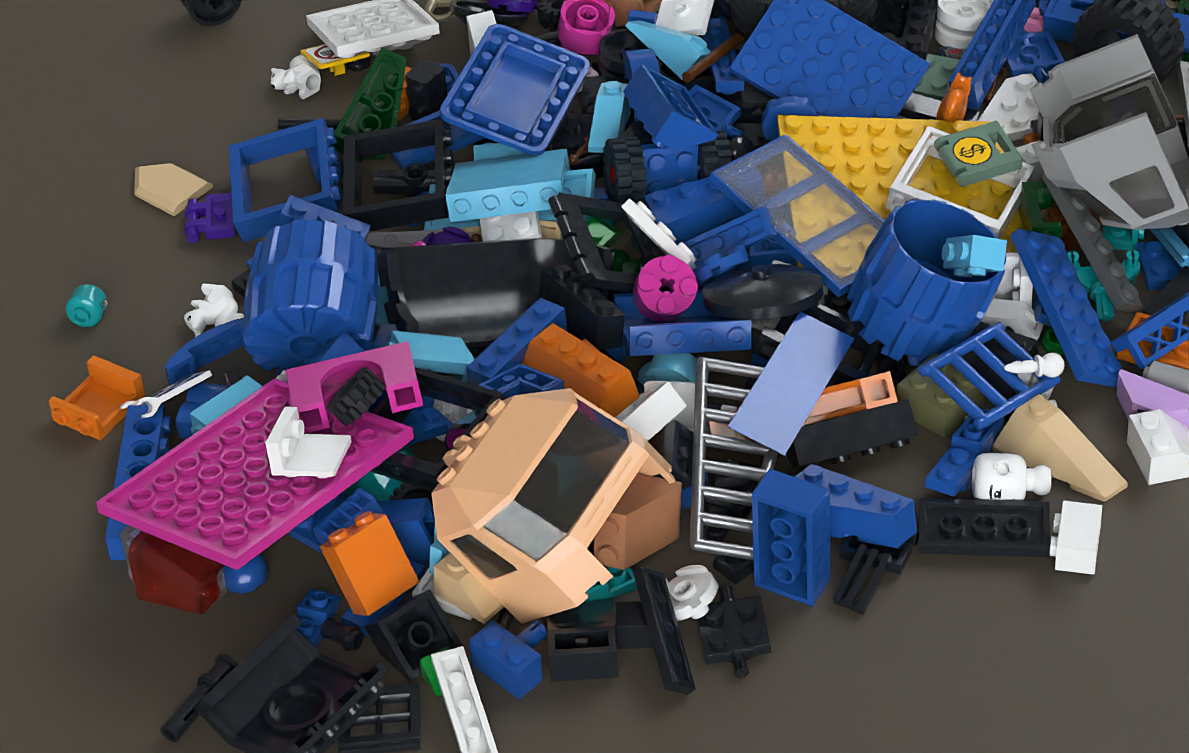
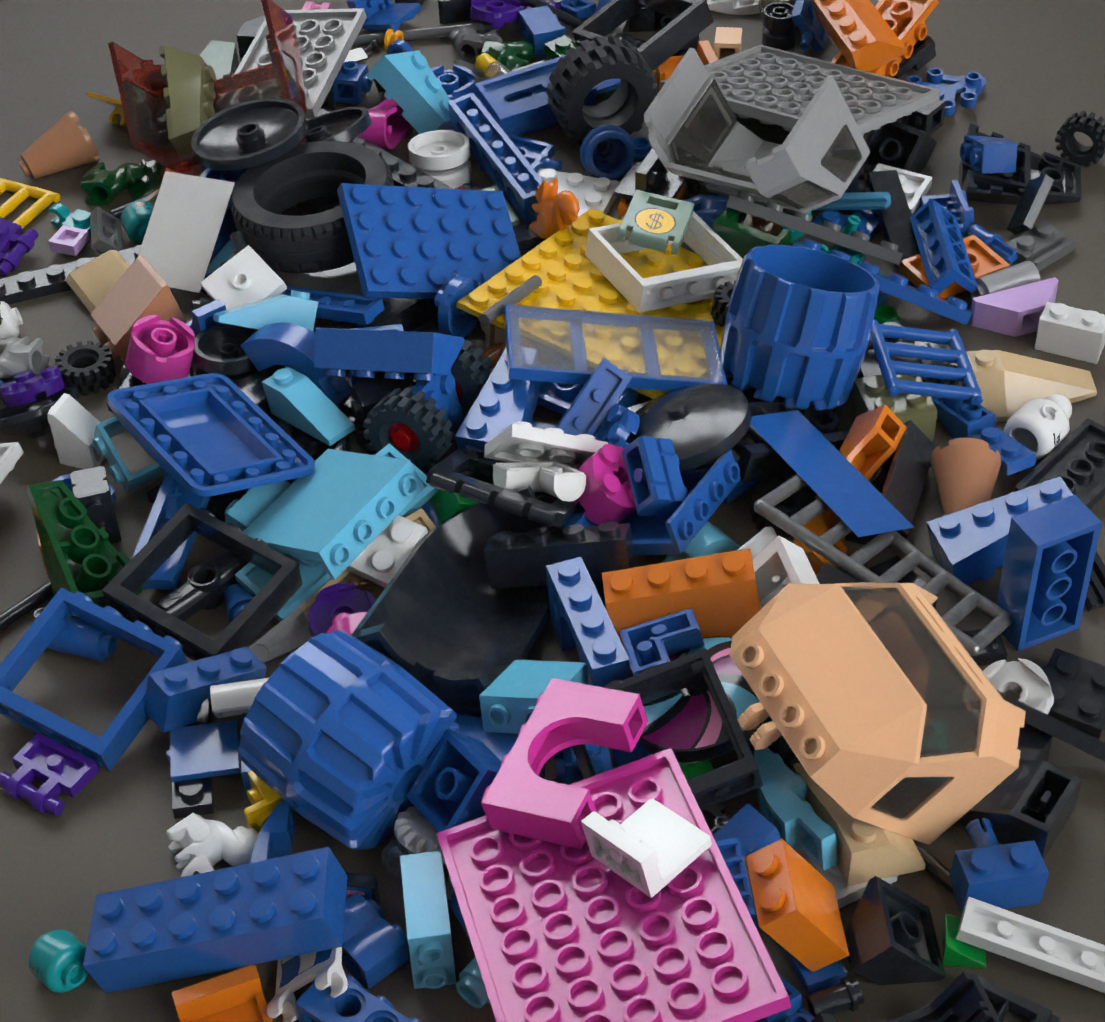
camera: 55 degrees left, 0 degrees up
black tyre [326,367,385,426] -> none
reddish brown hinge [568,137,590,165] -> none
reddish brown bar [682,33,743,83] -> none
medium azure brick [942,235,1007,278] -> none
white bar [1004,353,1065,377] -> none
none -> blue brick [83,847,347,994]
none -> dark grey bar [479,275,542,326]
none -> white brick [493,461,586,502]
none -> blue brick [622,436,688,518]
none -> nougat cone [931,438,1001,515]

